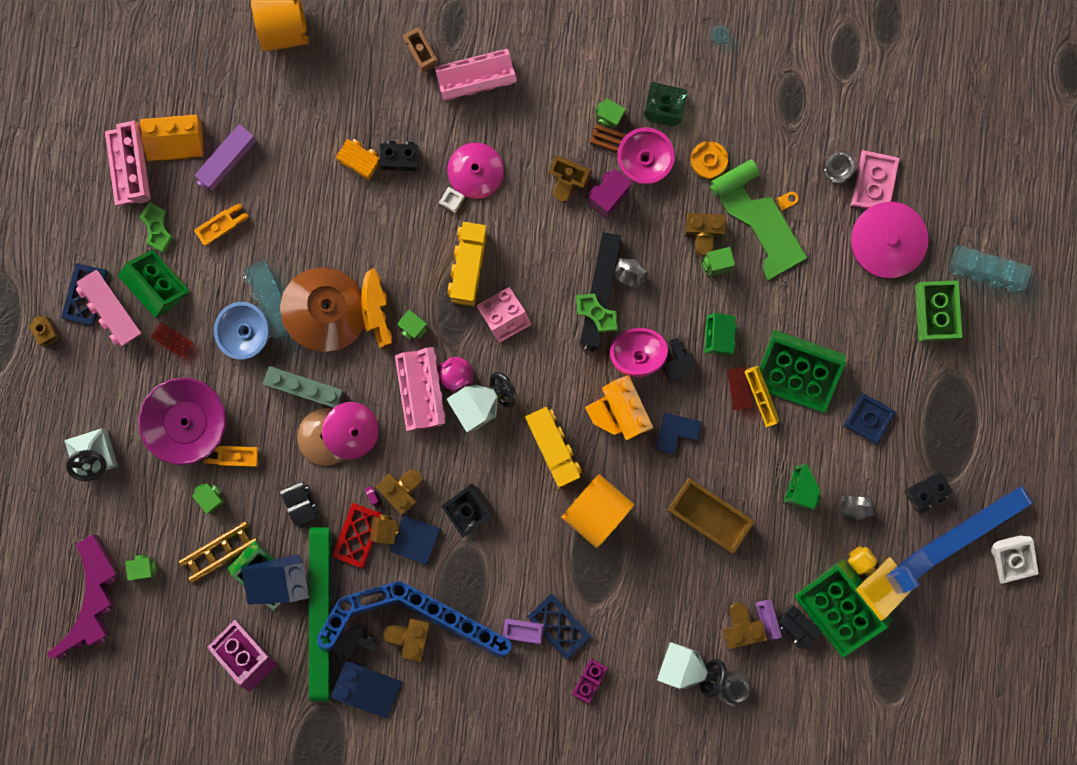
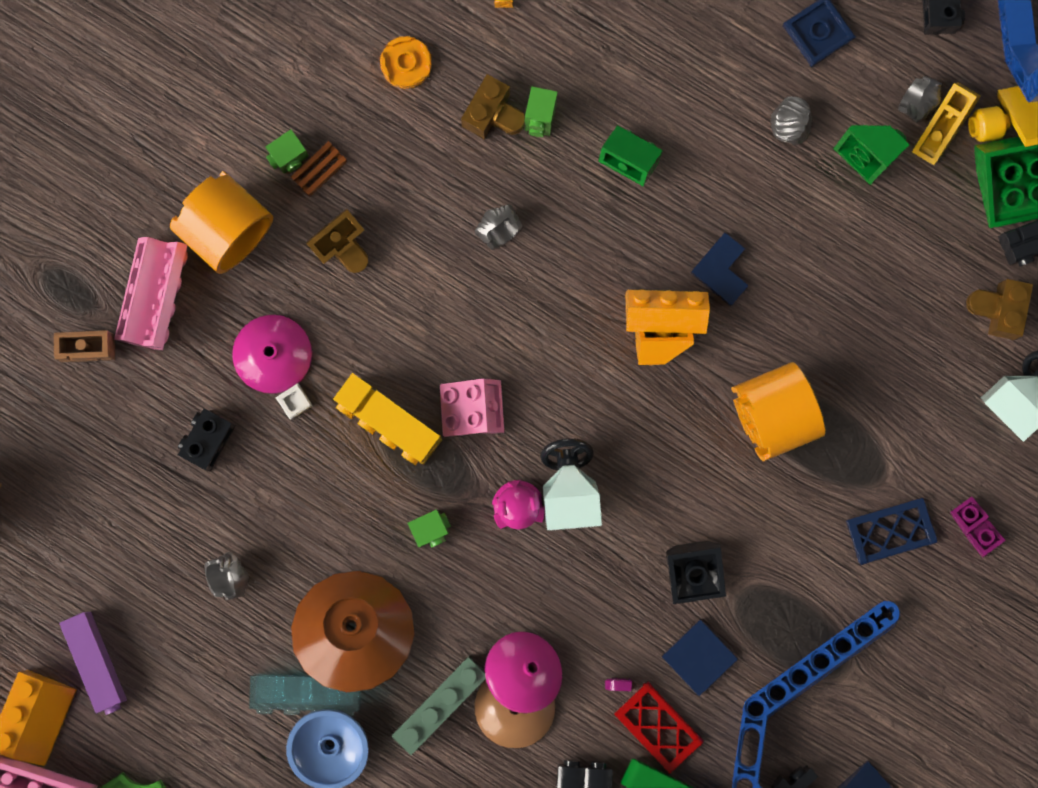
camera: 65 degrees left, 0 degrees up
light orange hinge [194,204,249,247] -> none
light orange brick [336,139,380,180] -> none
light orange slope [361,268,392,348] -> none
pearl gold brick [370,514,399,544] -> none
pearl gold brick [375,469,423,515] -> none
pearl gold brick [384,618,431,662] -> none
bright pink brick [395,347,445,431] -> none
medium lavender tile [503,618,544,644] -> none
yellow piece [525,407,582,488] -> none
bright green tile [576,294,618,333] -> none
black brick [579,232,621,352] -> none
magenta slope [589,168,632,219] -> none
dark pink dish [610,328,668,377] -> none
dark pink dish [617,128,675,184] -> none
clear green slope [644,82,688,127] -> none
black brick [663,338,694,383] -> none
pearl gold piece [667,478,755,554] -> none
bright green door [710,159,807,281] -> none
clear red slope [727,366,753,410] -> none
yellow piece [744,366,780,427] -> none
medium lavender tile [756,599,782,640] -> none
green slope [759,329,846,413] -> none
none -> light orange brick [170,171,273,274]
none -> flat silver hair [204,552,249,600]
none -> flat silver hair [771,97,812,145]
none -> yellow slope [912,83,981,165]

